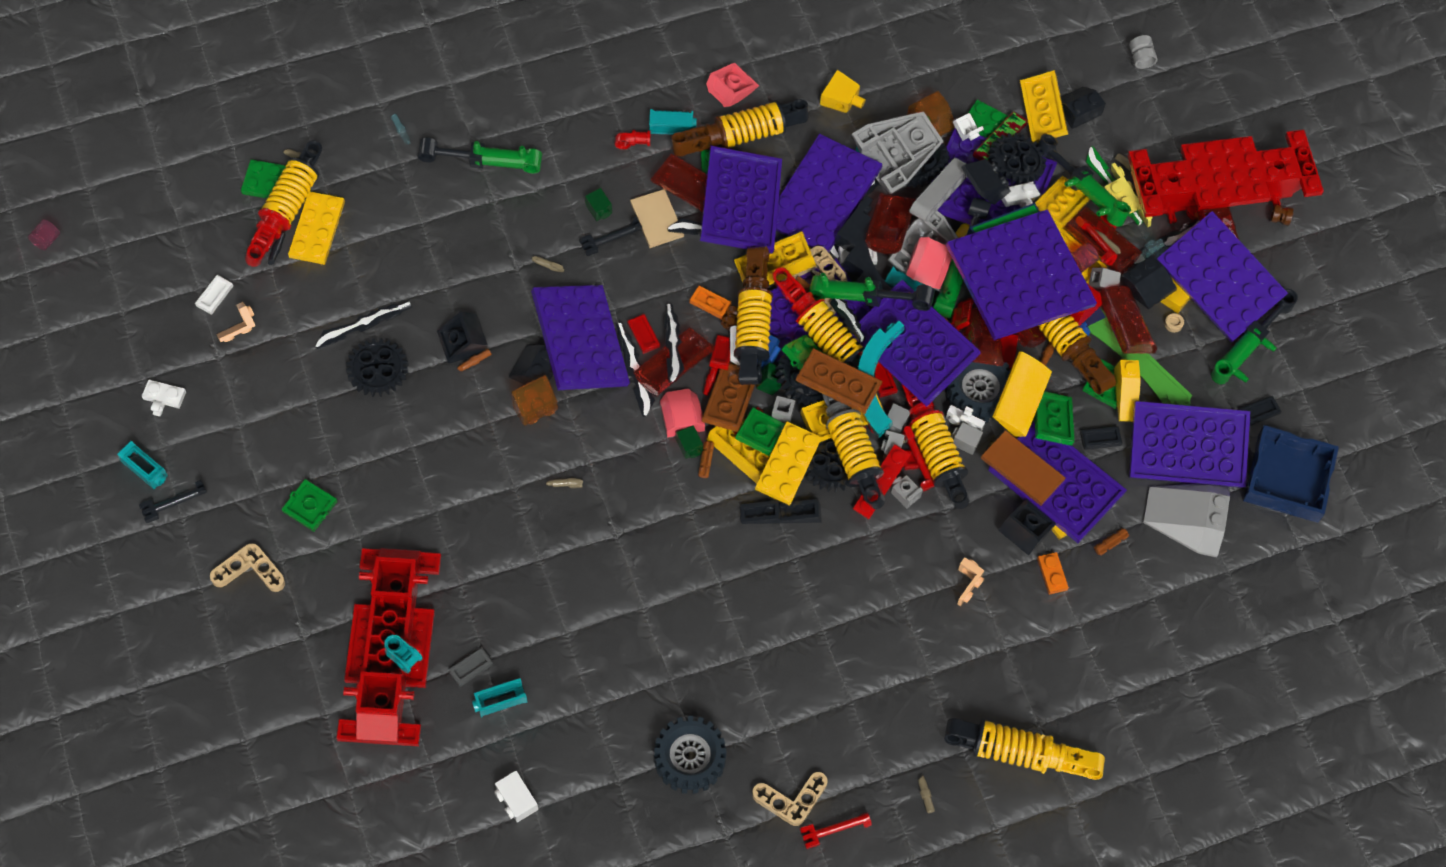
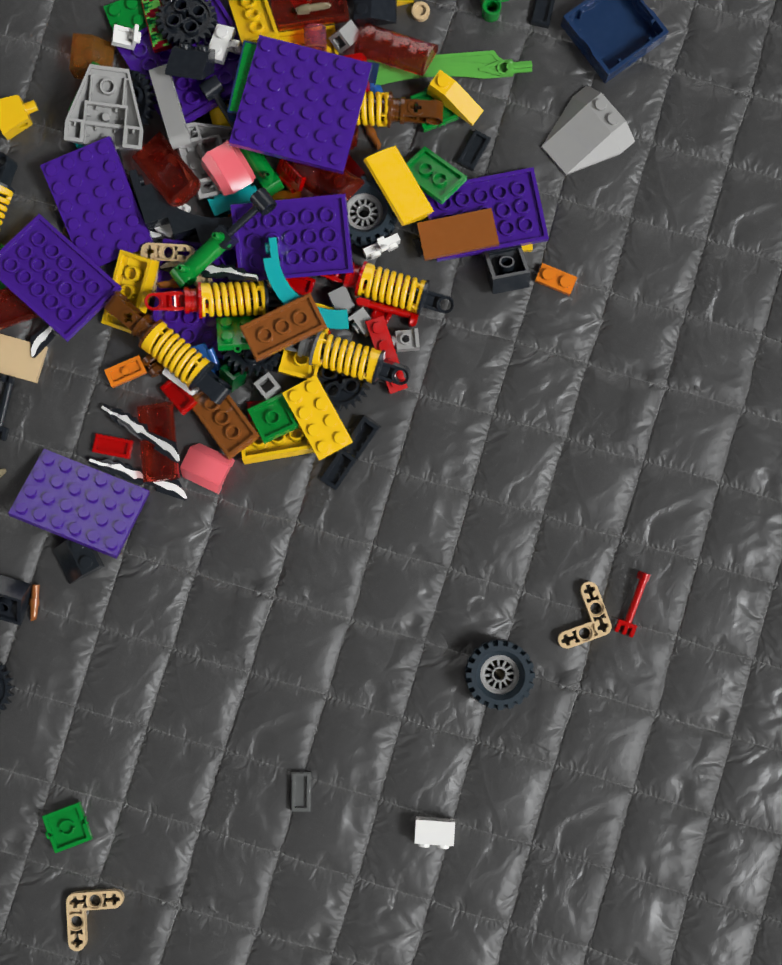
camera: 45 degrees left, 20 degrees up
red piece [336,548,441,747] -> none
teal piece [384,635,423,673] -> none
teal window [472,678,528,718] -> none
clear orange slope [511,375,558,426] -> none
dark tan piece [546,478,583,488] -> none
dark green brick [676,425,703,459] -> none
dark orange axle [698,441,714,478] -> none
red piece [703,367,719,396] -> none
dark tan piece [918,775,935,813] -> none
piece [944,718,1105,780] -> none
light grey brick [951,422,983,455] -> none
light nougat bracket [957,558,984,606] -> none
red hinge [1075,216,1117,266] -> none
dark orange axle [1094,528,1129,555] -> none
dark purple plate [1129,401,1250,488] -> none

